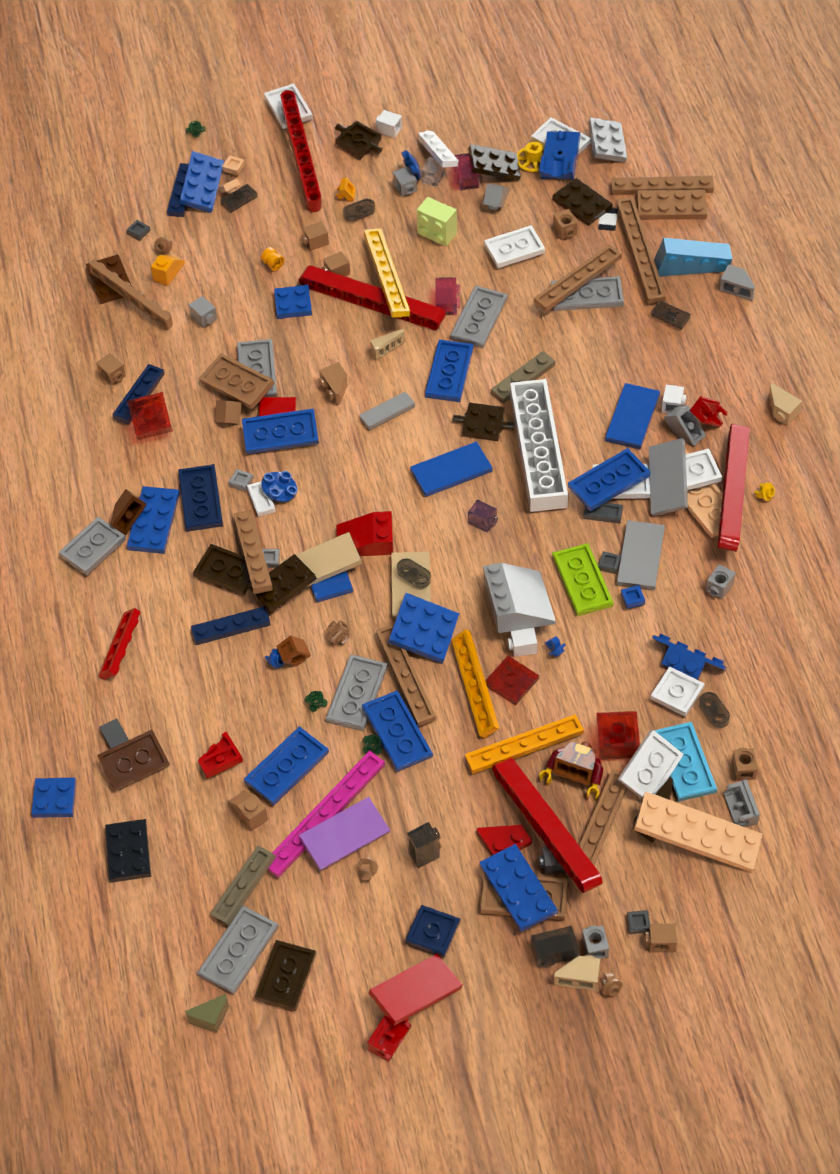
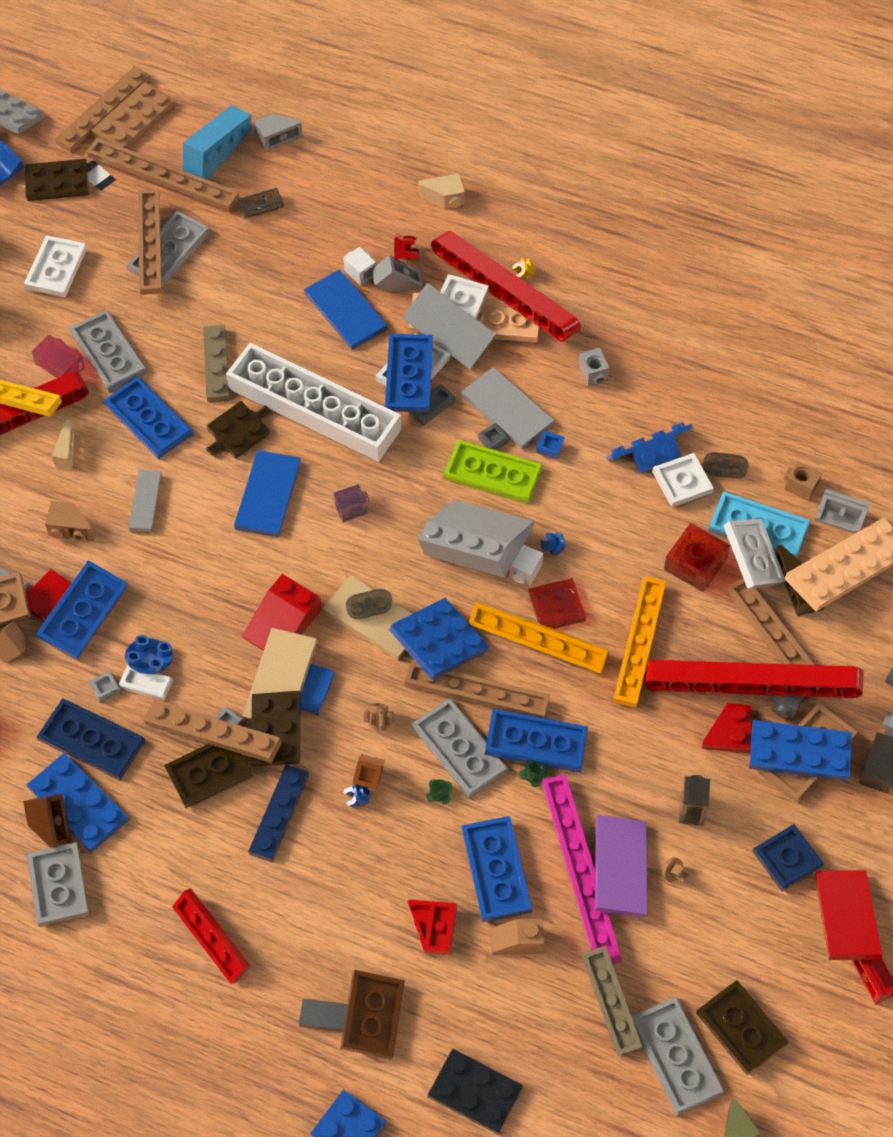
camera: 55 degrees left, 5 degrees up
torso [539,742,603,801] -> none
medium nougat brick [553,209,577,240] -> none

